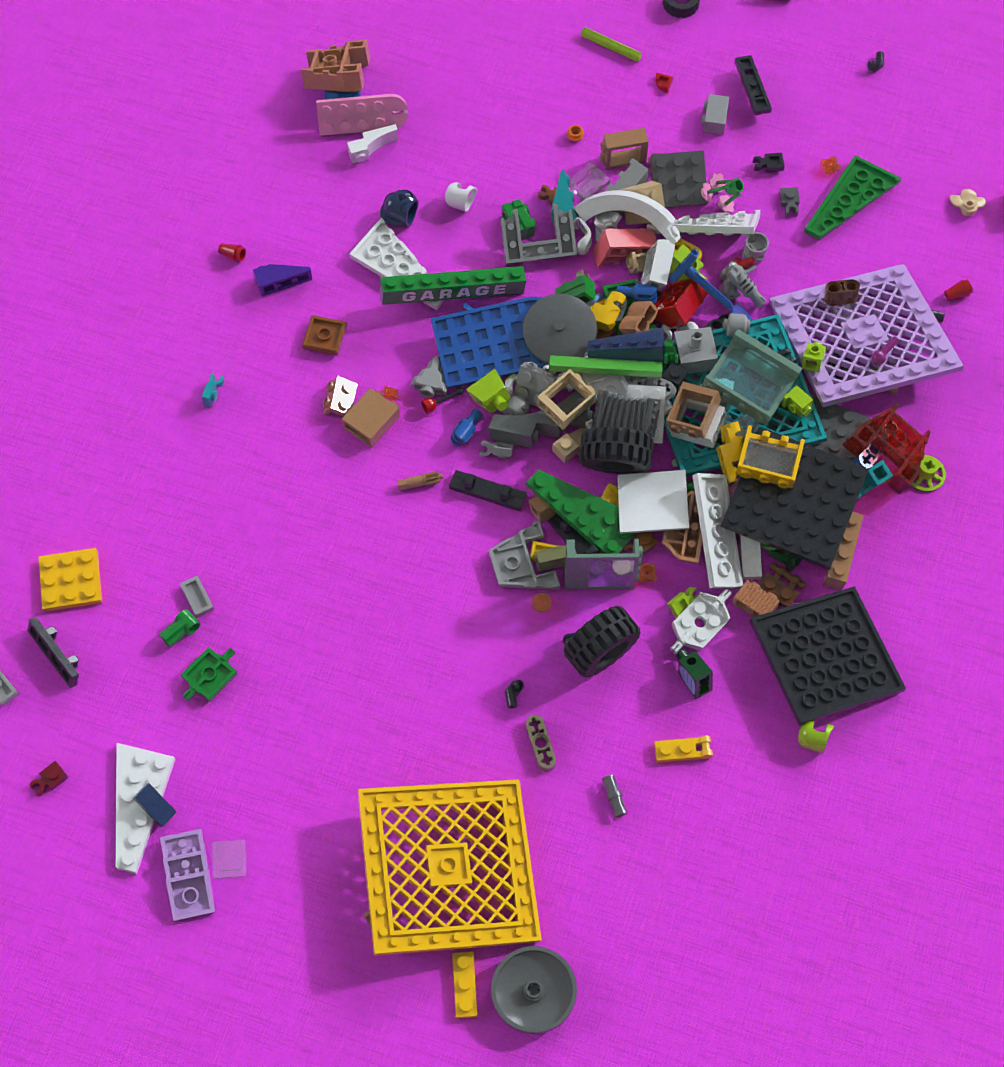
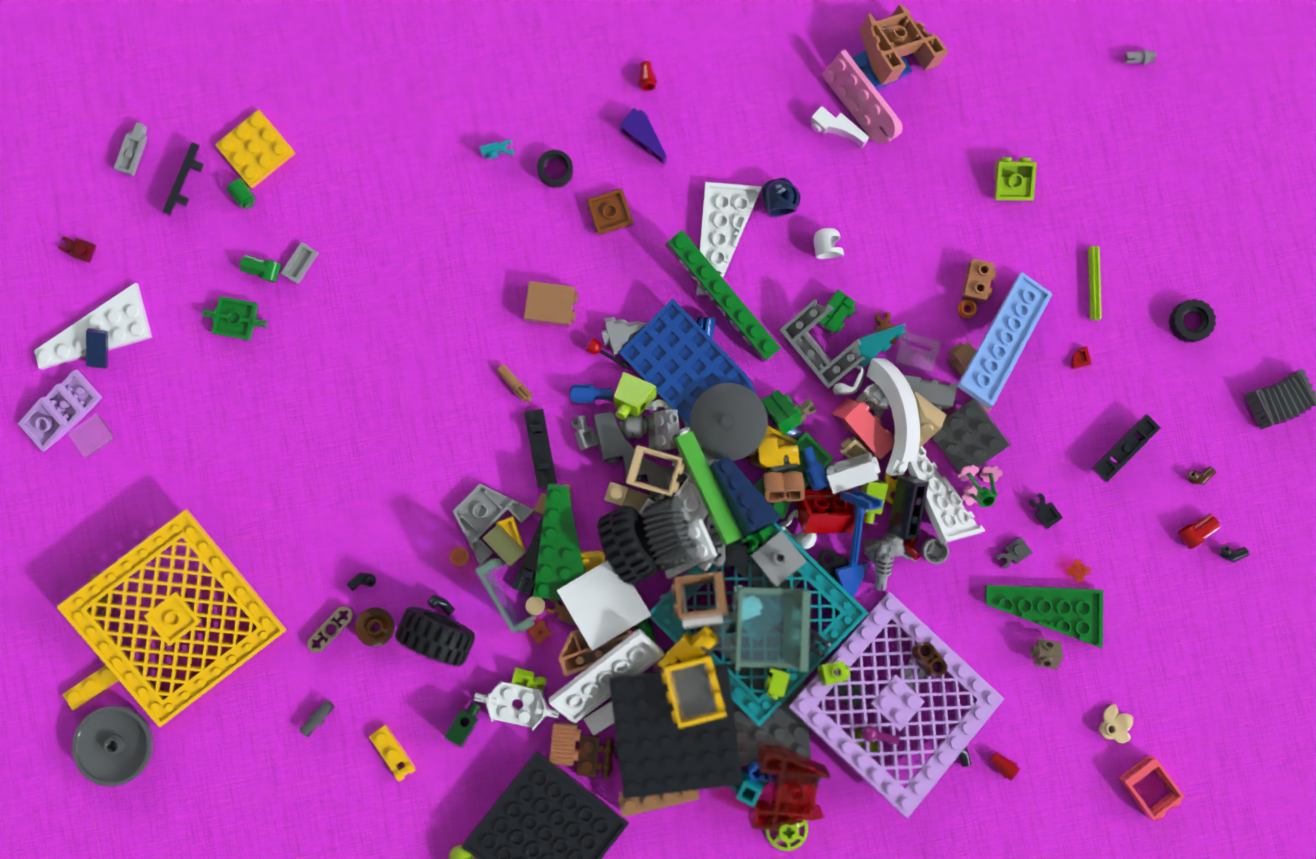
camera: 60 degrees right, 20 degrees up
bracket [323,376,357,417] -> none
clear orange plate [380,386,400,400] -> none
light grey brick [701,94,729,135] -> none
light grey head [723,313,750,337] -> none
none -> green brick [226,179,256,209]
none -> reddish brown dish [355,607,395,647]
none -> black tyre [537,150,574,188]
none -> black brick [888,476,929,539]
none -> light blue plate [957,272,1052,409]
none -> nougat brick [961,258,996,303]
none -> lime plate [994,157,1037,201]
none -> dark tan brick [1030,638,1063,670]
none -> red piece [1178,514,1220,549]
none -> reddish brown arm [1187,466,1216,485]

